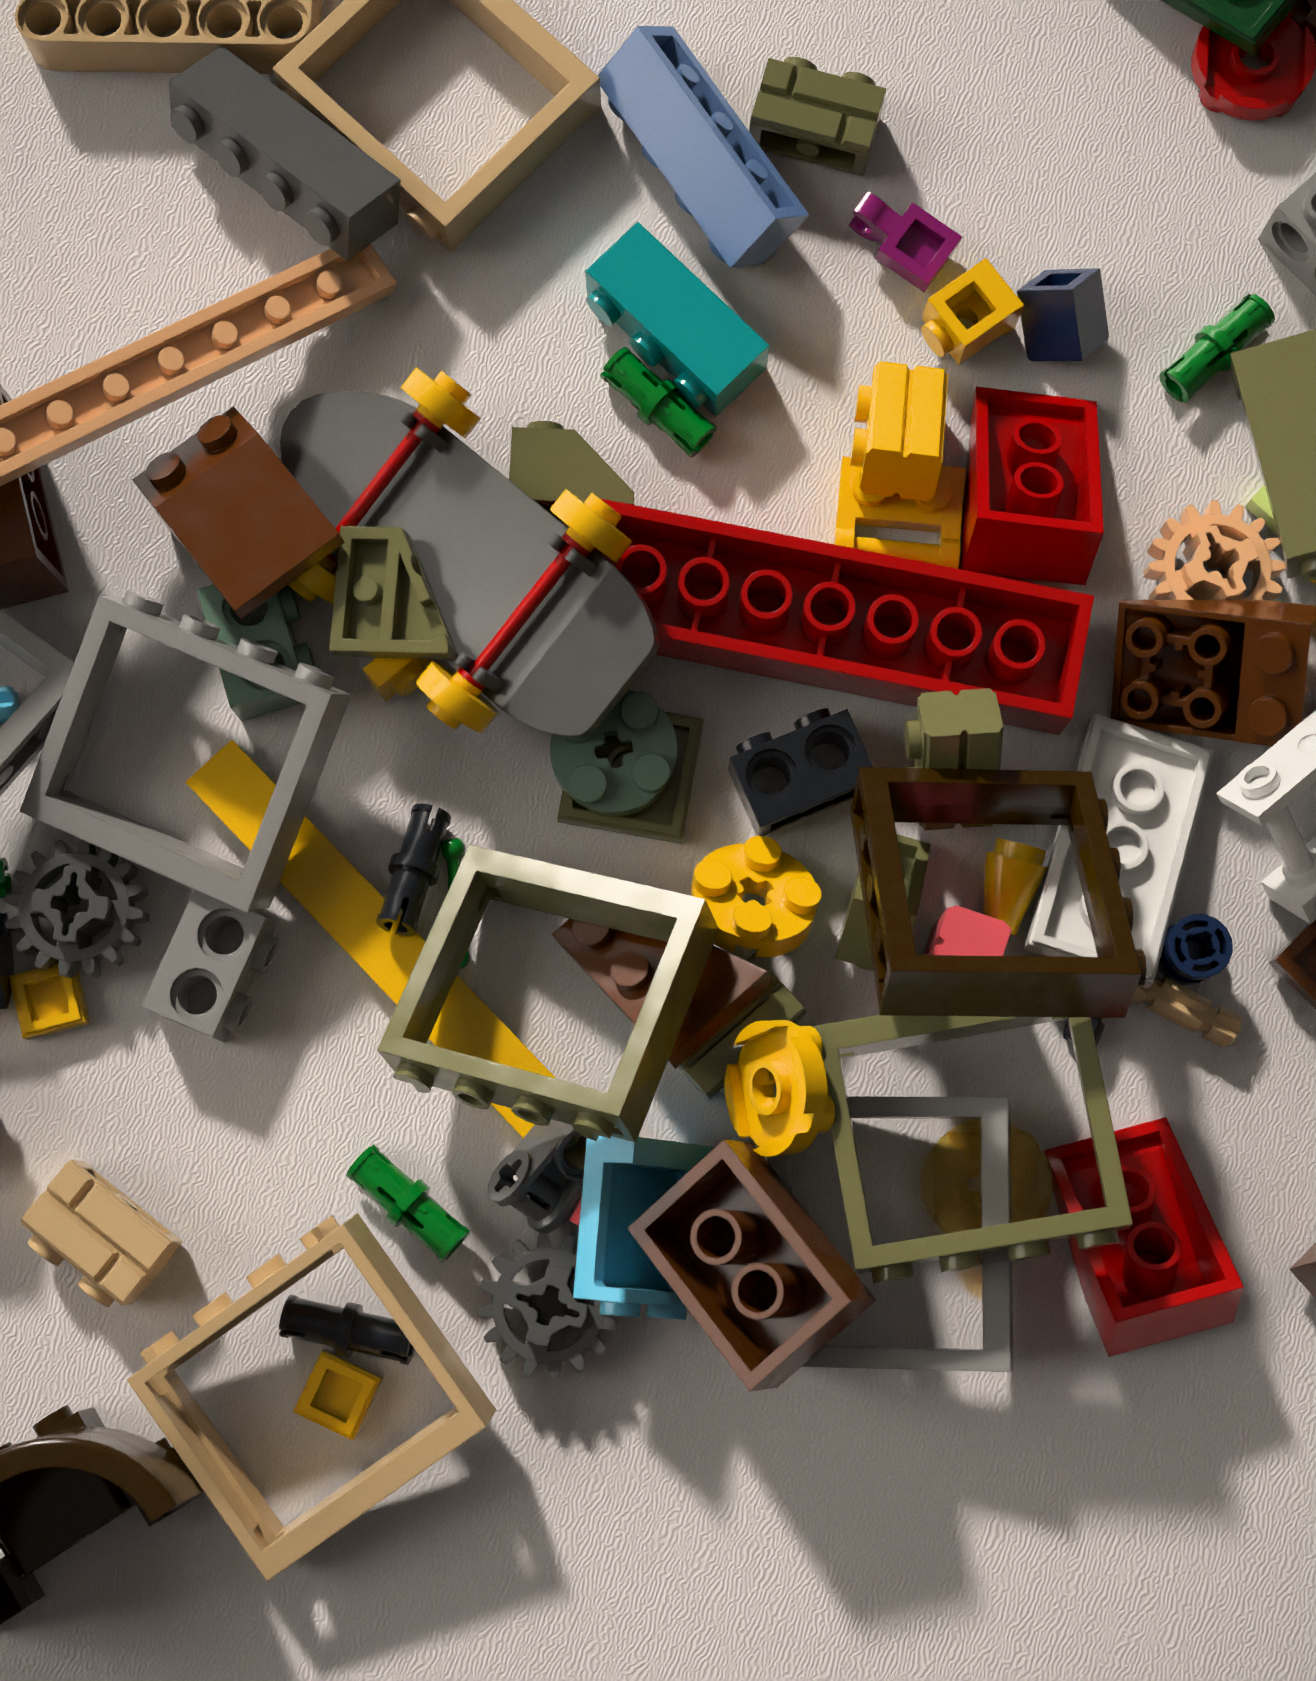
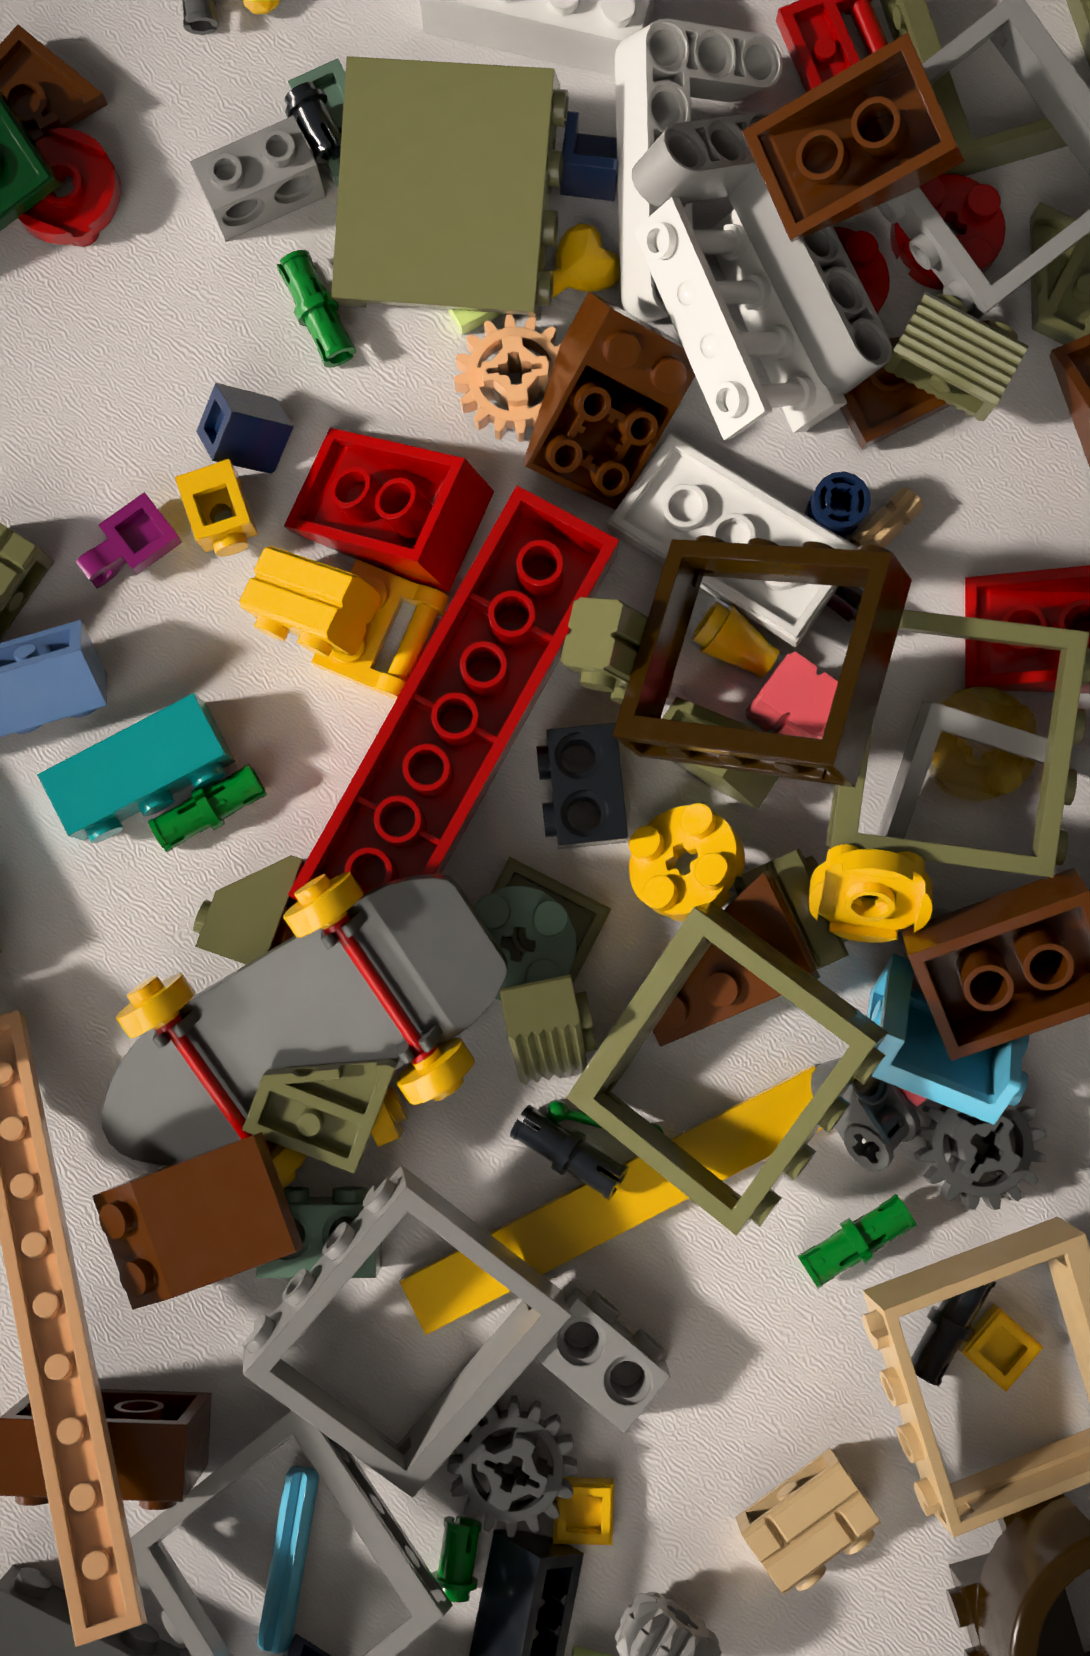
camera: 75 degrees left, 5 degrees up
none -> olive brick [499,975,597,1085]

